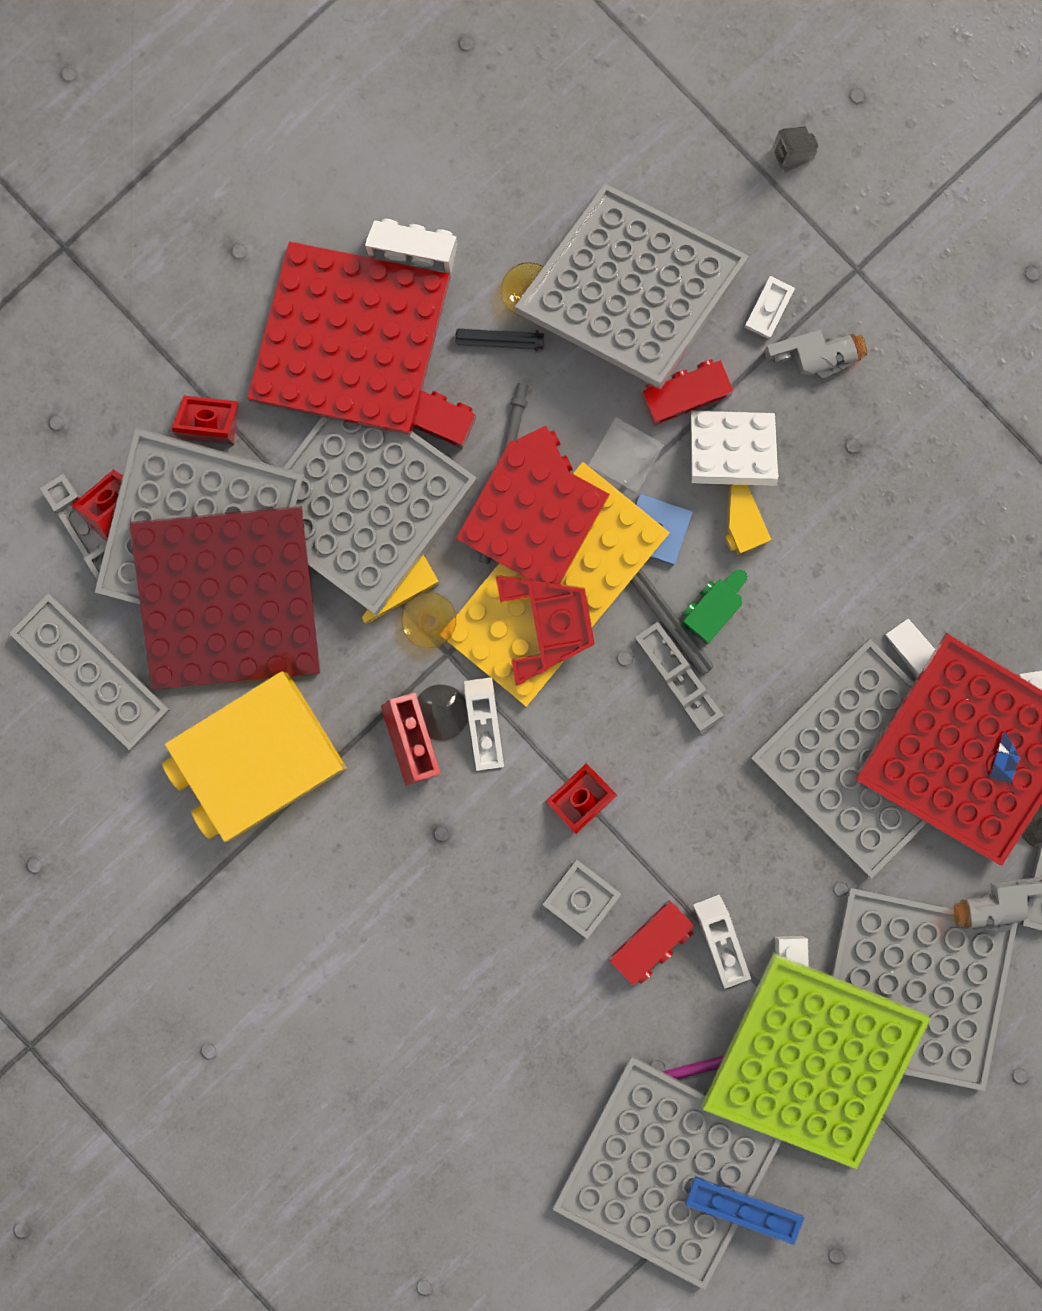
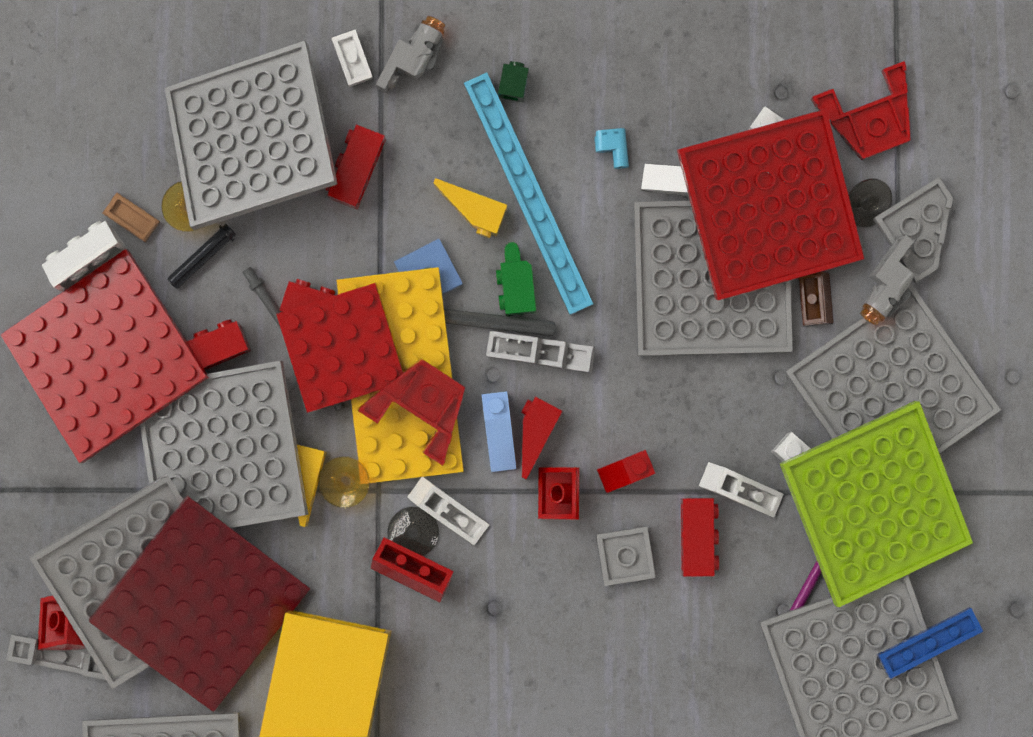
camera: 50 degrees left, 0 degrees up
red slope [172,396,239,445] -> none
clear plate [588,418,665,494] -> none
white plate [690,411,778,486] -> none
dark blue sticker [990,733,1020,783] -> none
none -> medium nougat tile [103,193,160,243]
none -> medium azure plate [464,73,593,315]
none -> light blue slope [481,391,516,472]
none -> dark green brick [498,61,529,103]
none -> red slope [521,396,562,479]
none -> medium azure piece [594,128,629,169]
none -> red slope [597,450,656,493]
none -> reddish brown slope [799,272,834,326]

